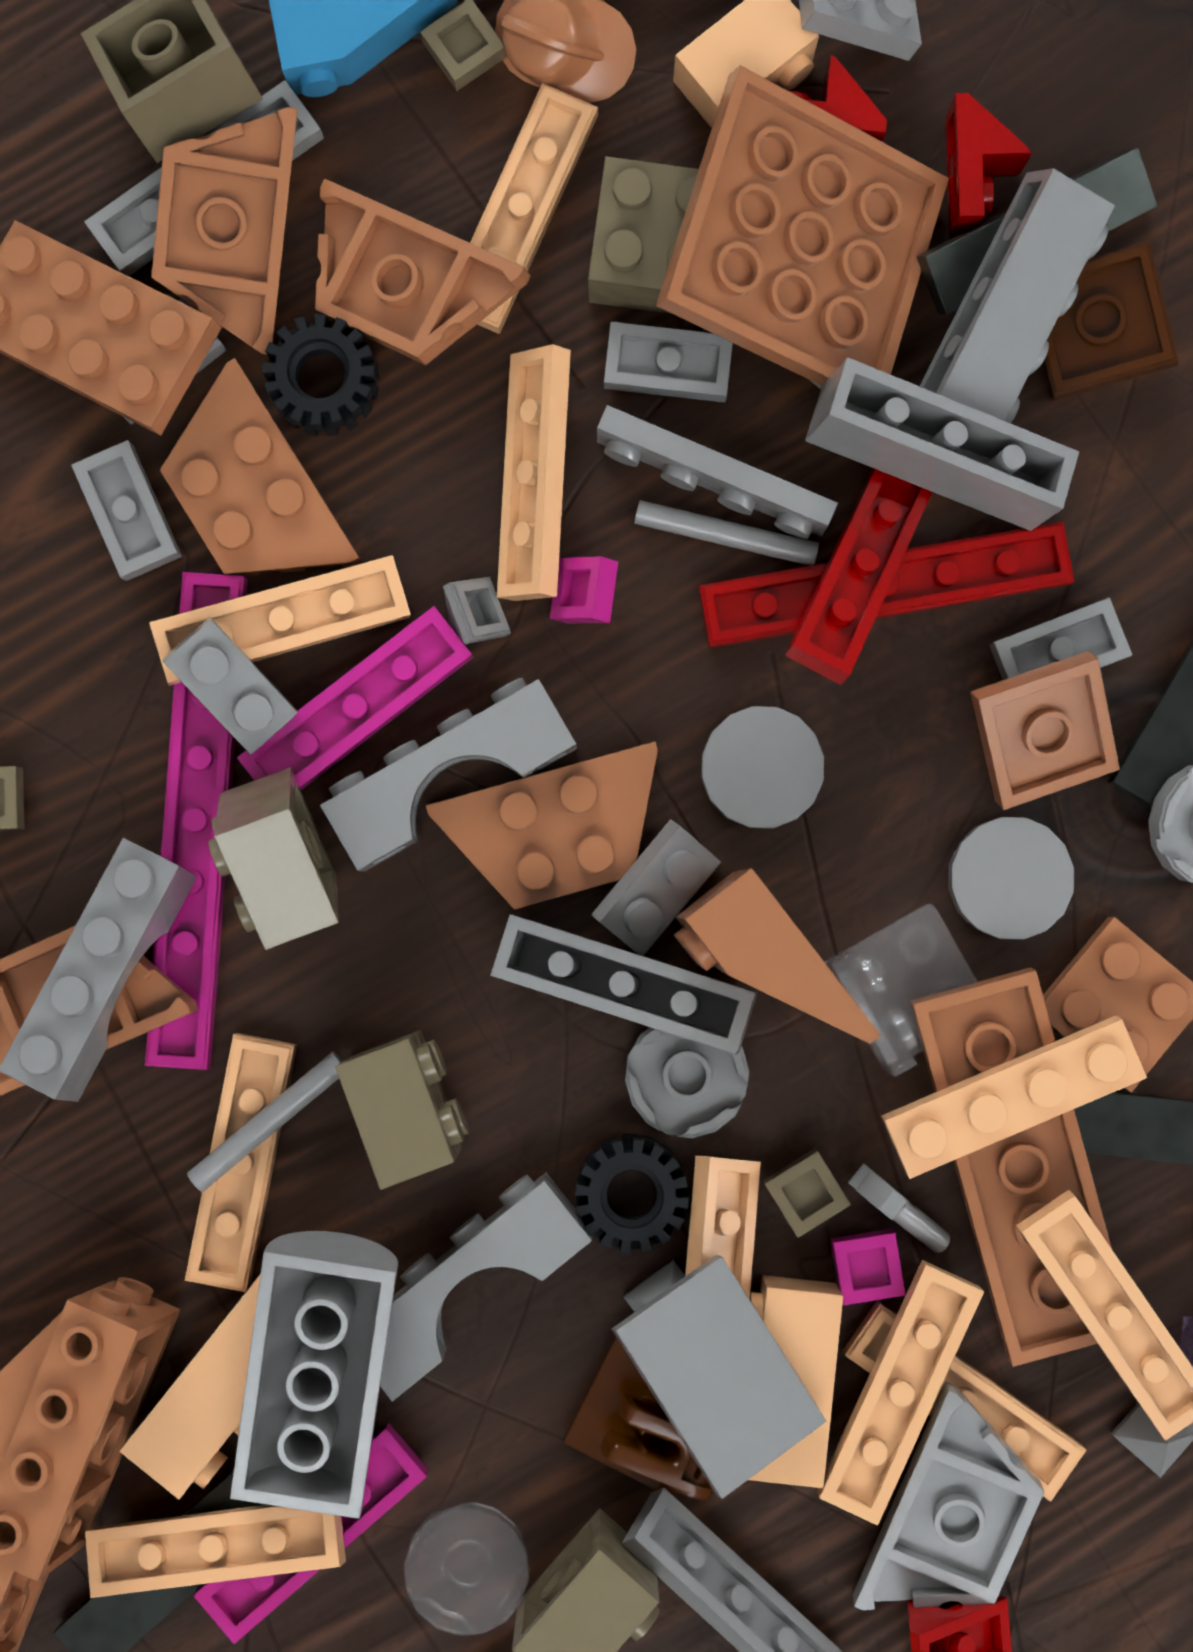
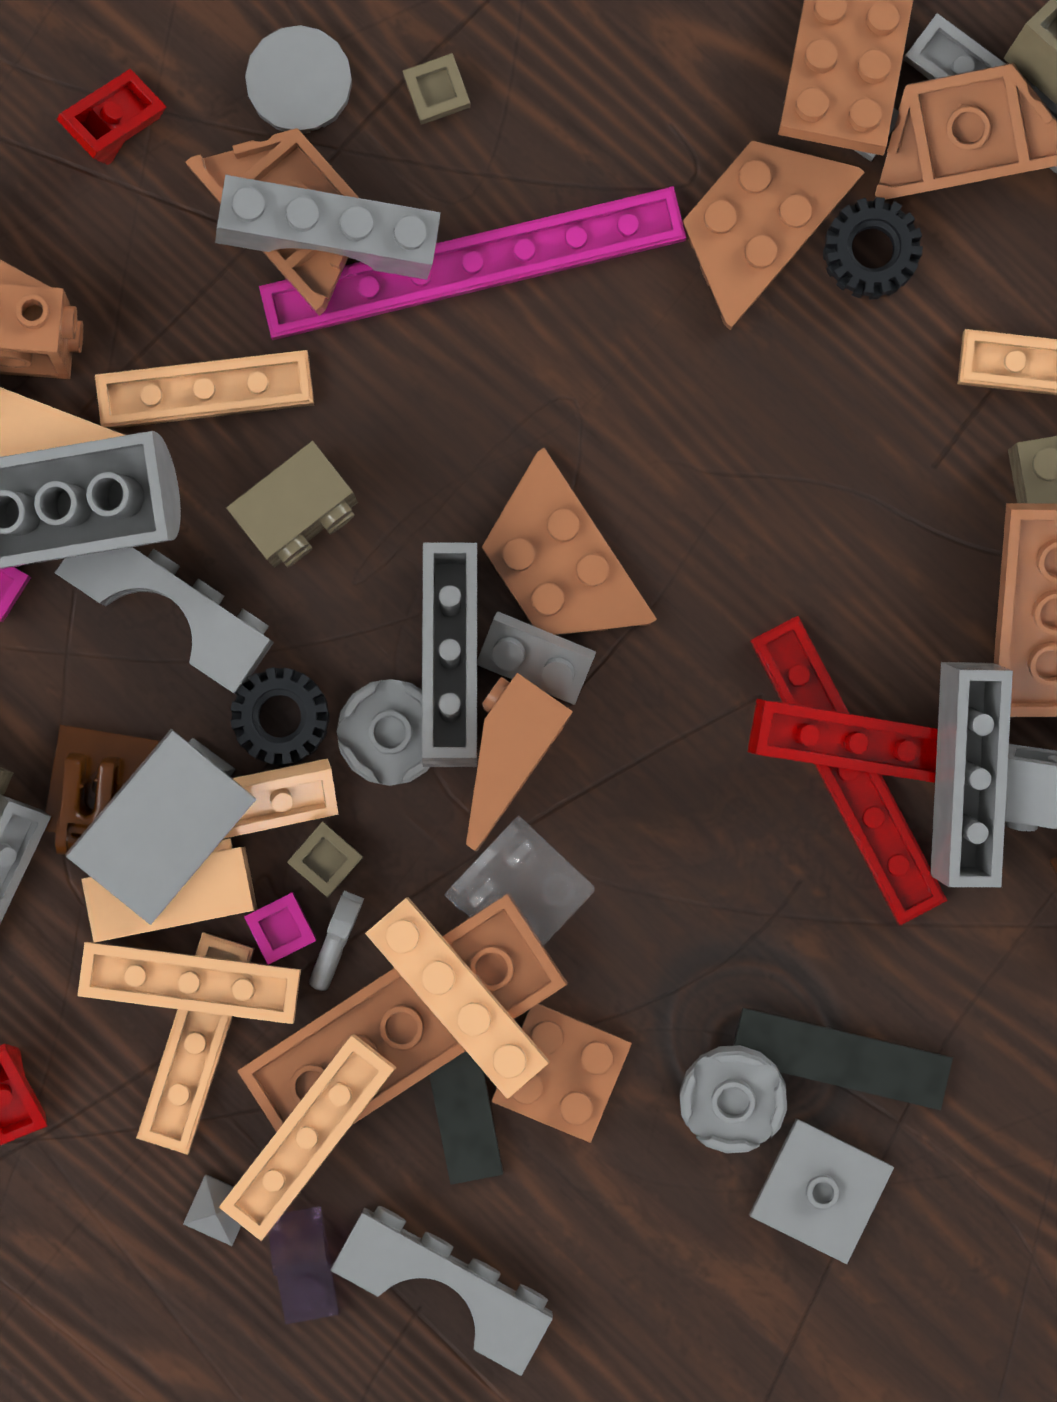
camera: 65 degrees right, 0 degrees up
light grey plate [71,440,182,581] -> none
light nougat plate [149,555,411,686] -> none
light grey plate [162,617,298,755] -> none
light grey bar [187,1051,343,1192] -> none
brick [208,767,339,950] -> none
dark pink plate [237,606,474,791] -> none
nougat wing [315,179,531,365] -> none
light grey arch [320,678,577,872] -> none
light grey slope [443,576,511,644] -> none
light nougat plate [497,344,571,601] -> none
dark pink plate [550,556,619,624] -> none
light grey plate [597,405,838,539] -> none
light grey plate [604,322,733,403] -> none
light grey bar [634,500,819,566] -> none
light grey tile [701,706,824,829] -> none
light grey wing [853,1381,1045,1610] -> none
light grey tile [948,817,1074,939] -> none
nougat plate [970,651,1120,810] -> none
light grey plate [989,597,1133,680] -> none

